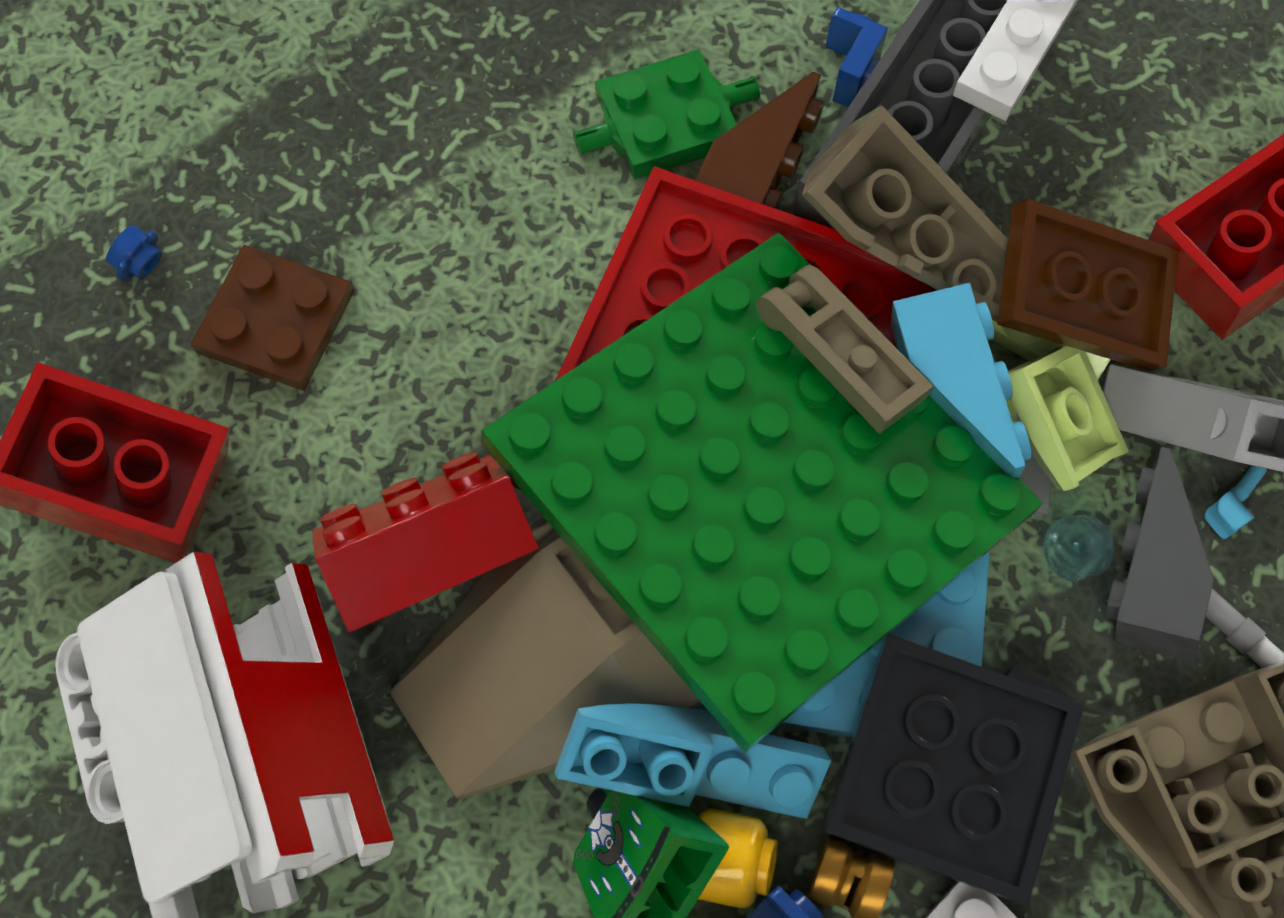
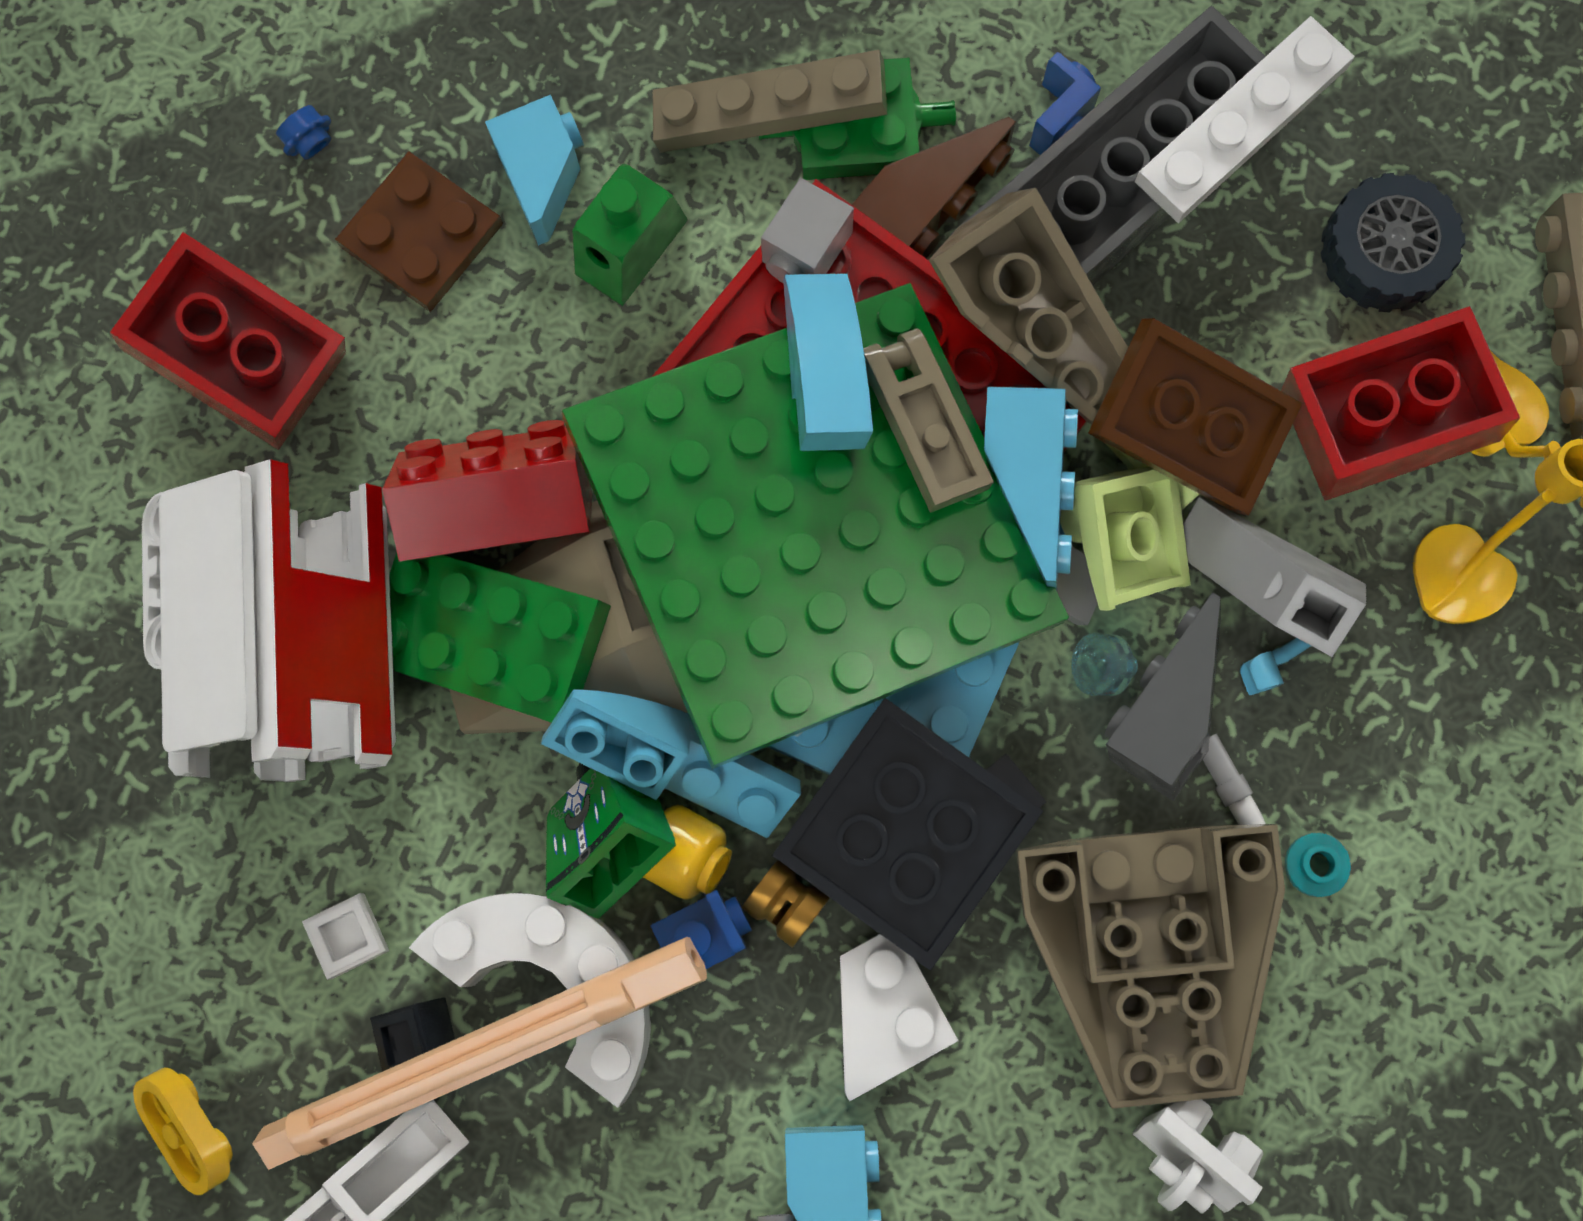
camera: 20 degrees right, 10 degrees up
none -> green plate [389,552,611,723]
none -> medium azure slope [485,94,584,245]
none -> green torso [572,163,688,307]
none -> dark tan plate [653,50,887,153]
none -> light grey brick [761,177,854,283]
none -> medium azure slope [783,274,873,451]
none -> black wheel [1321,173,1465,313]

